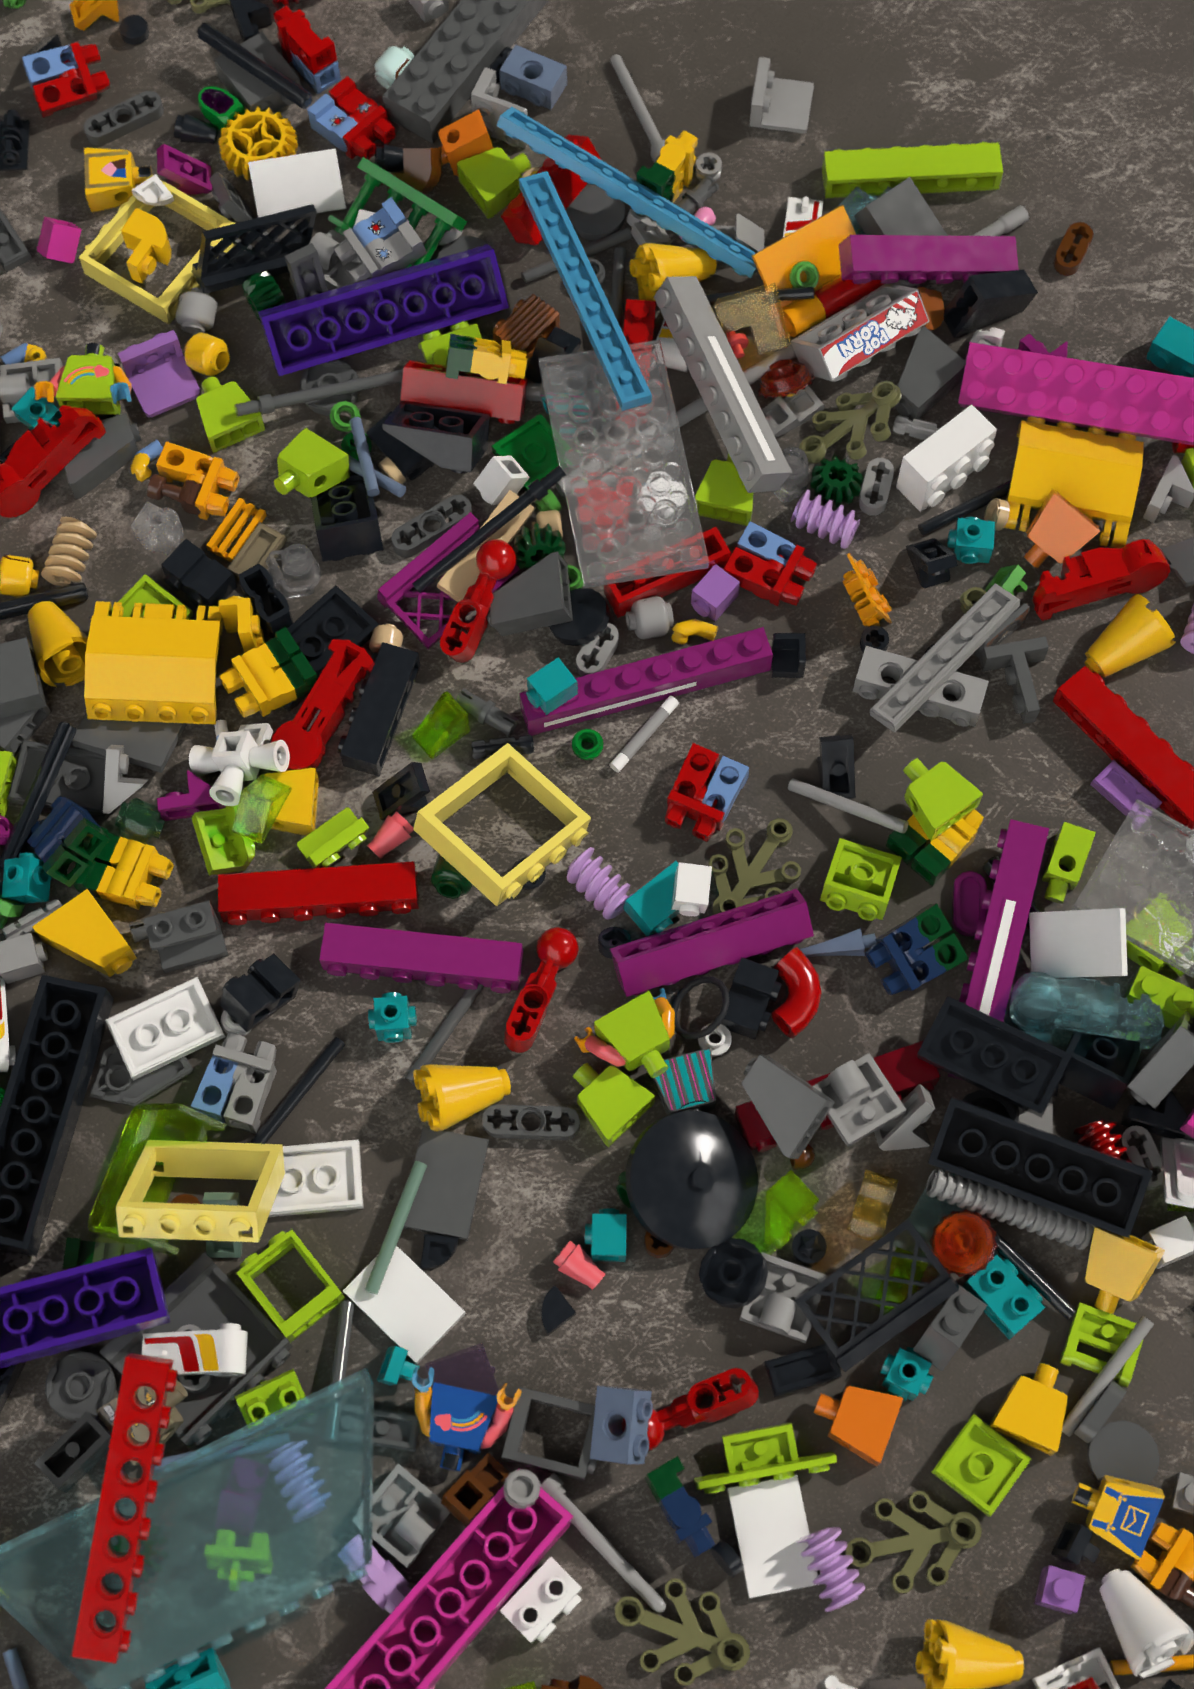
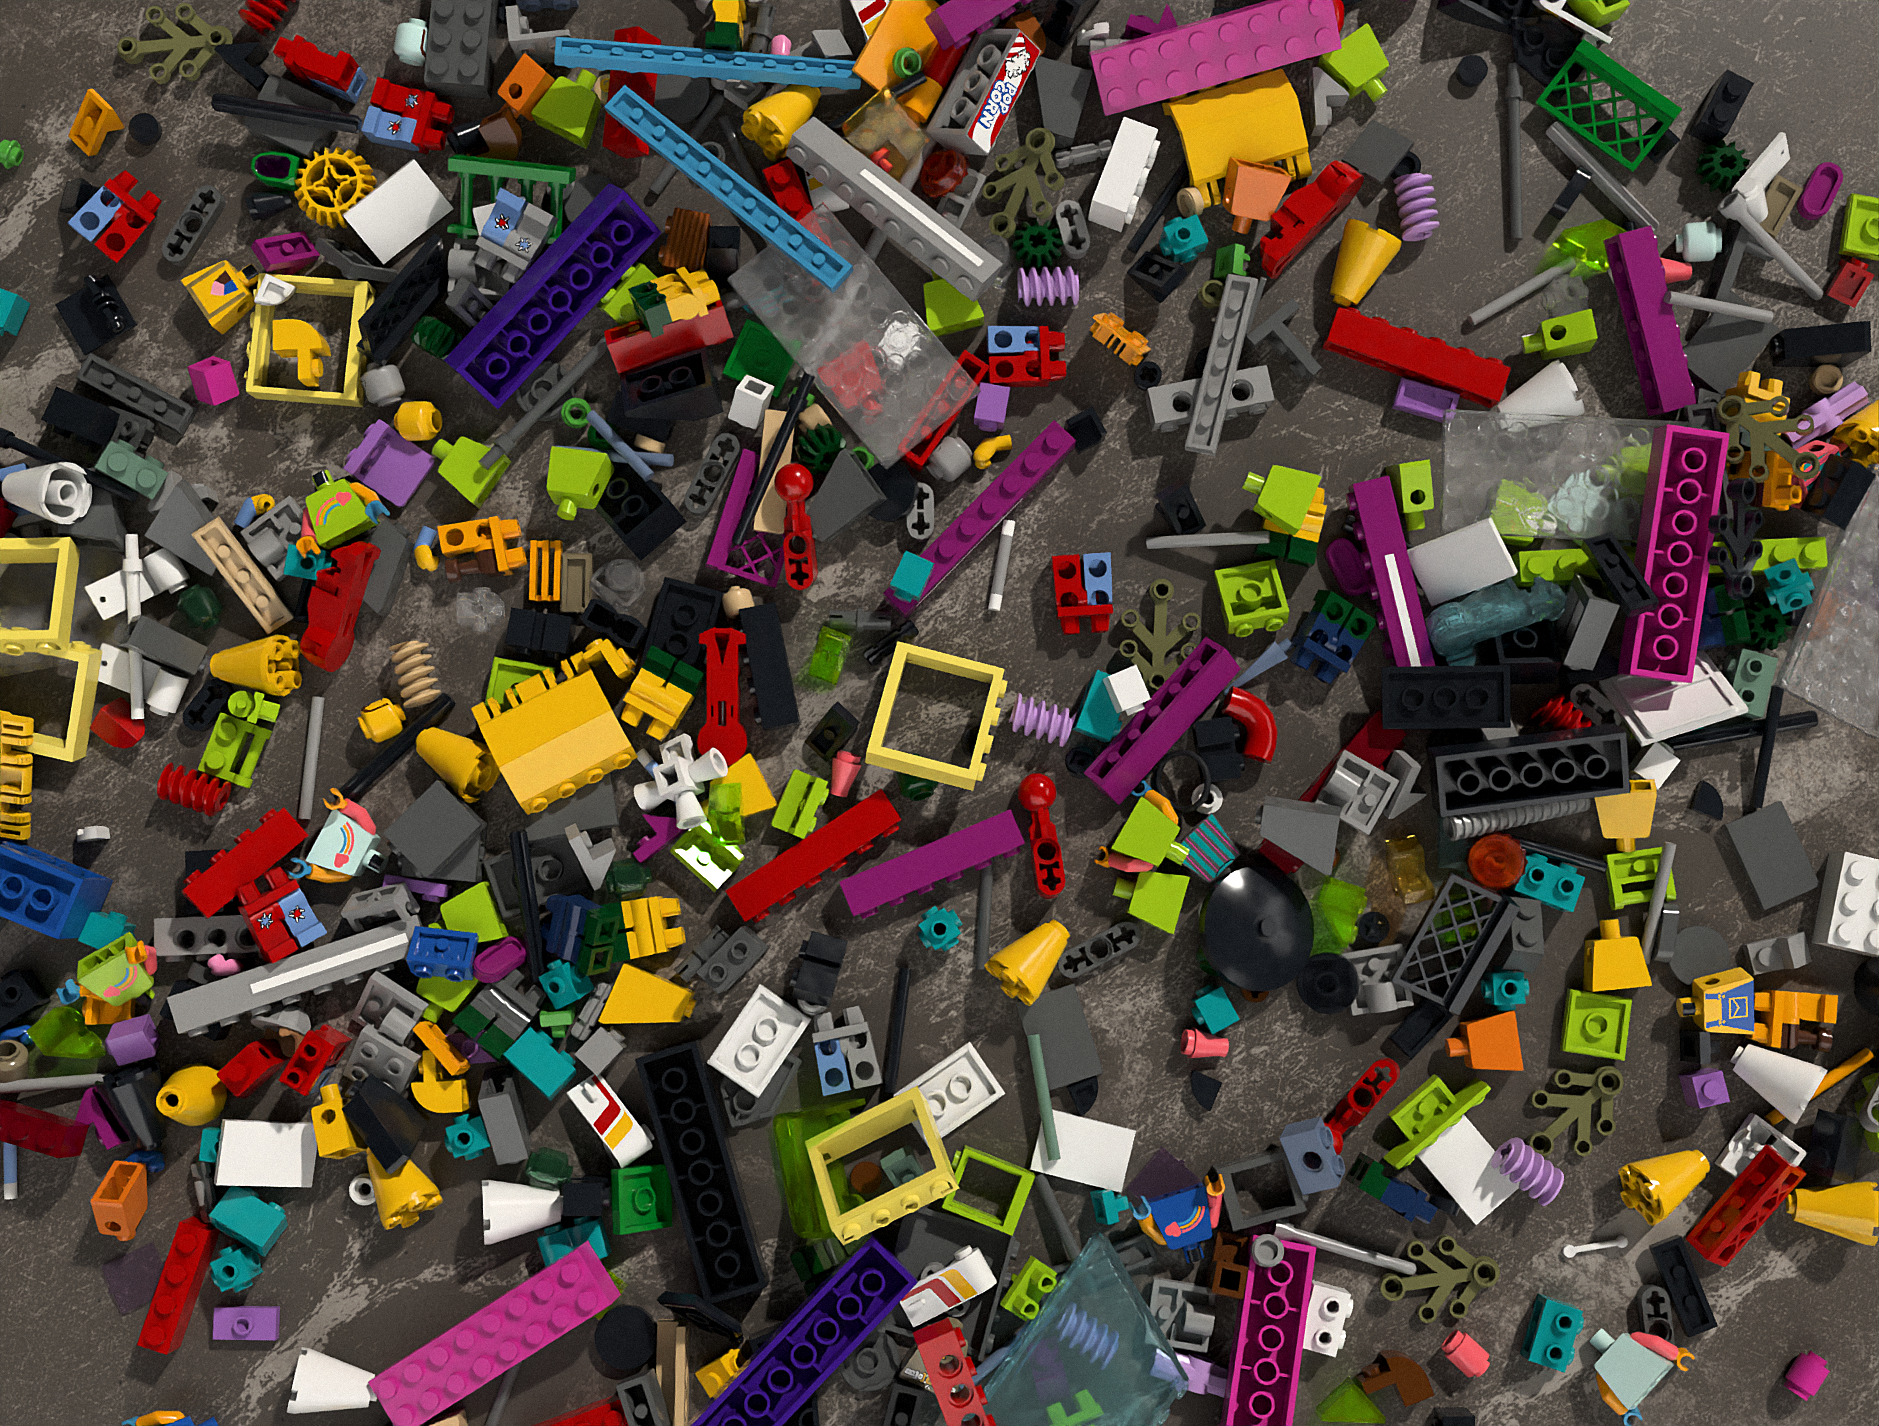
camera: 30 degrees left, 15 degrees up
green plate [572,729,604,760] -> none

